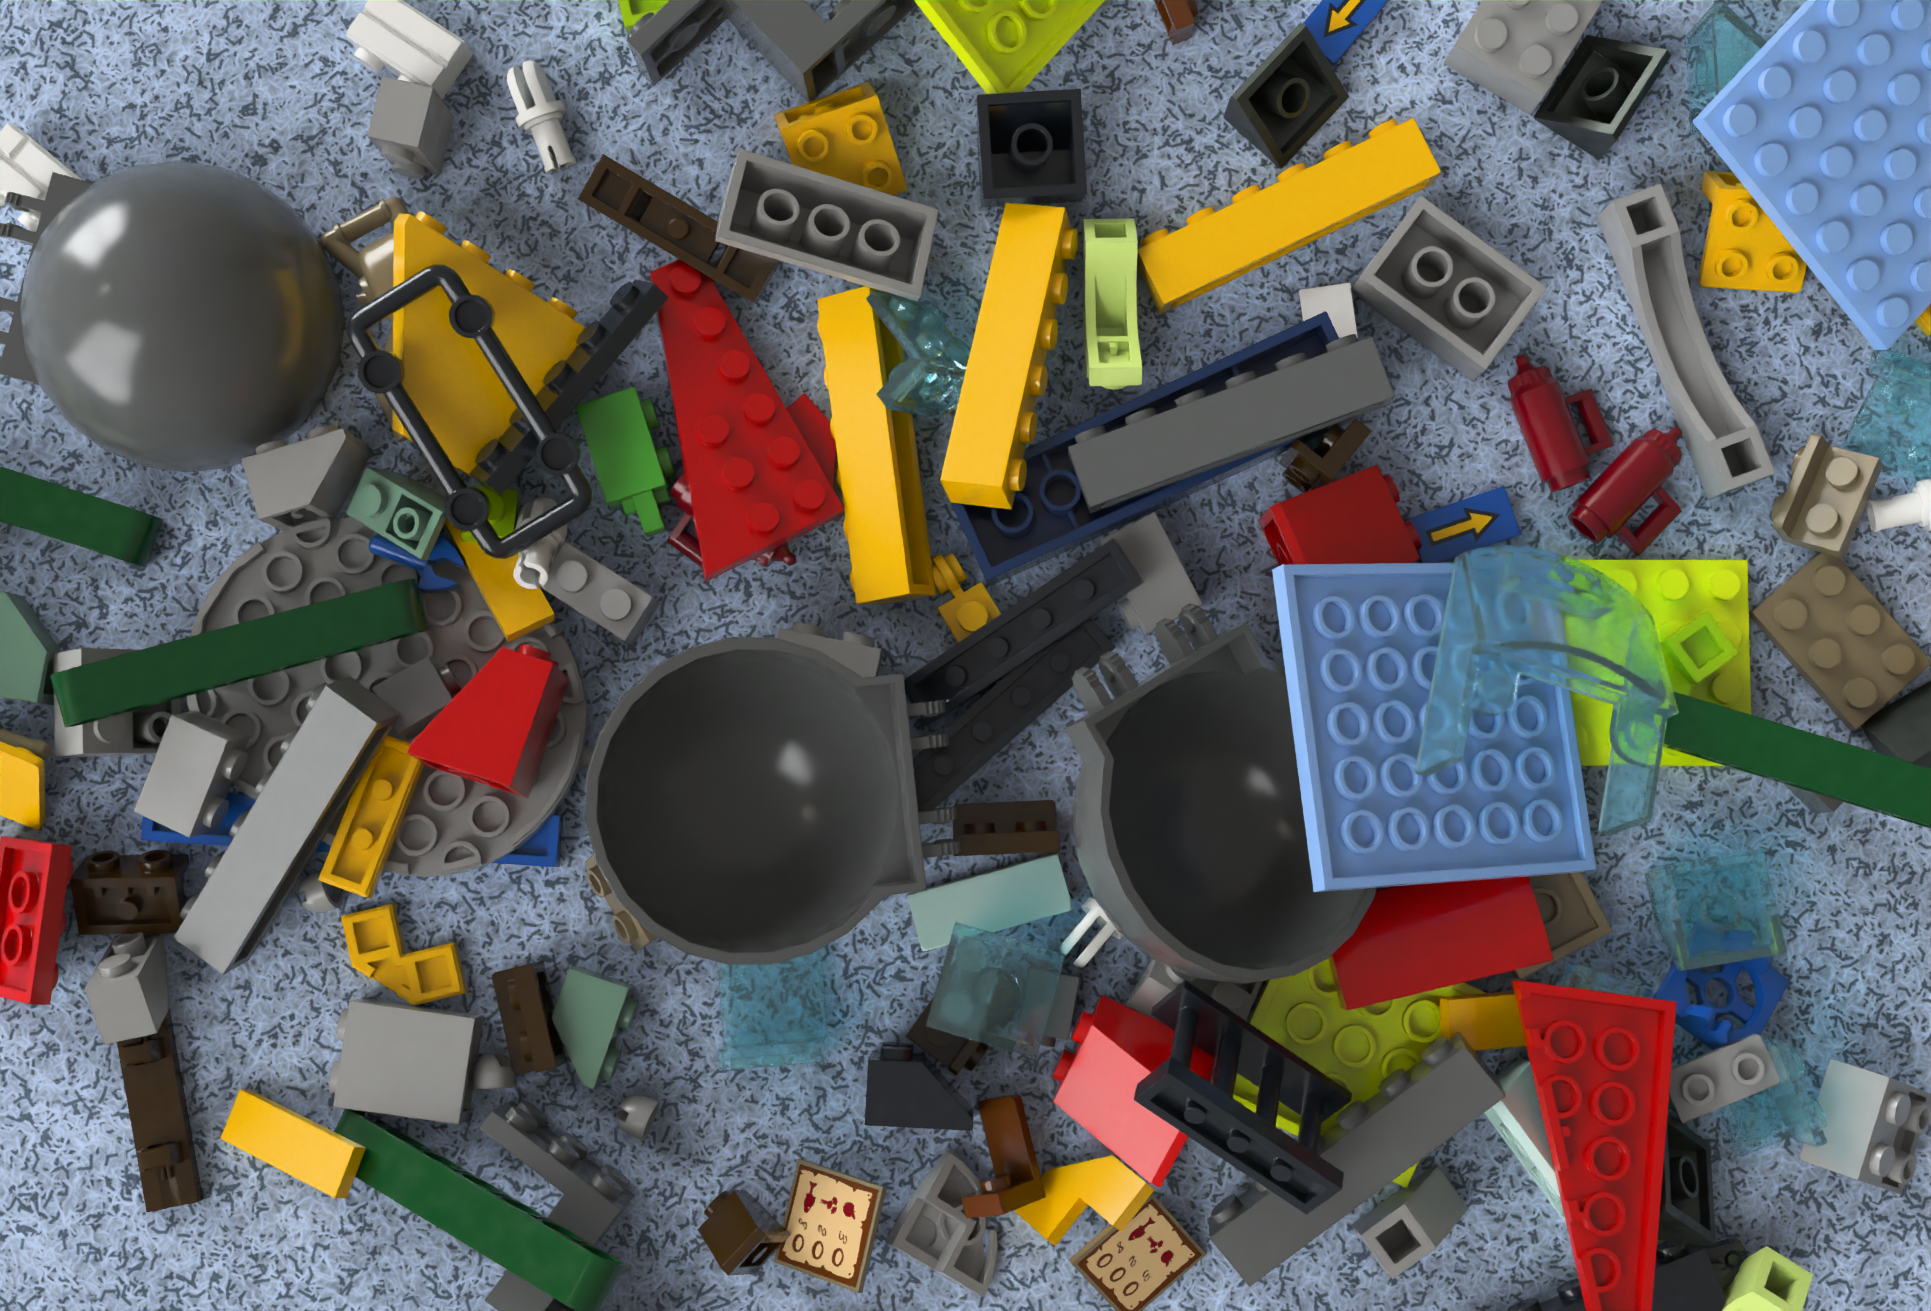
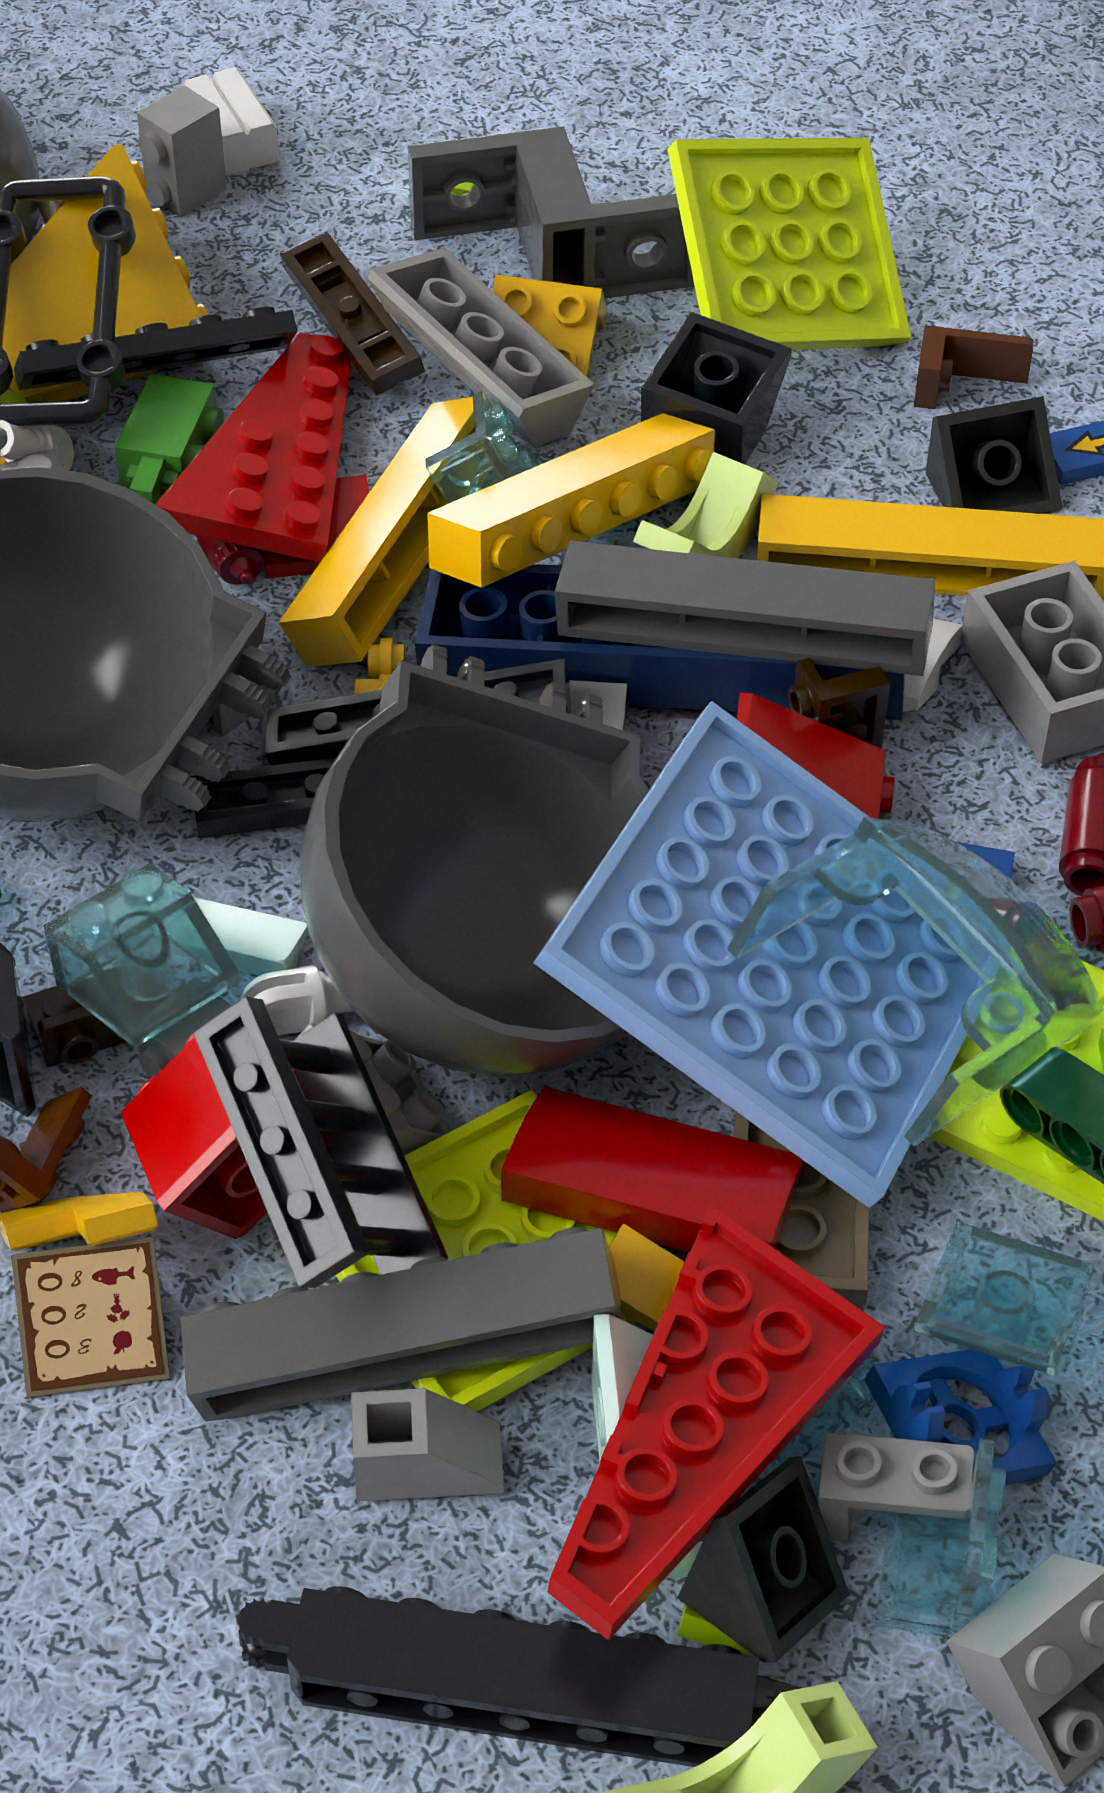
camera: 30 degrees right, 35 degrees down
white arm [507,60,577,174] -> none
dark brown bracket [953,800,1060,856] -> none

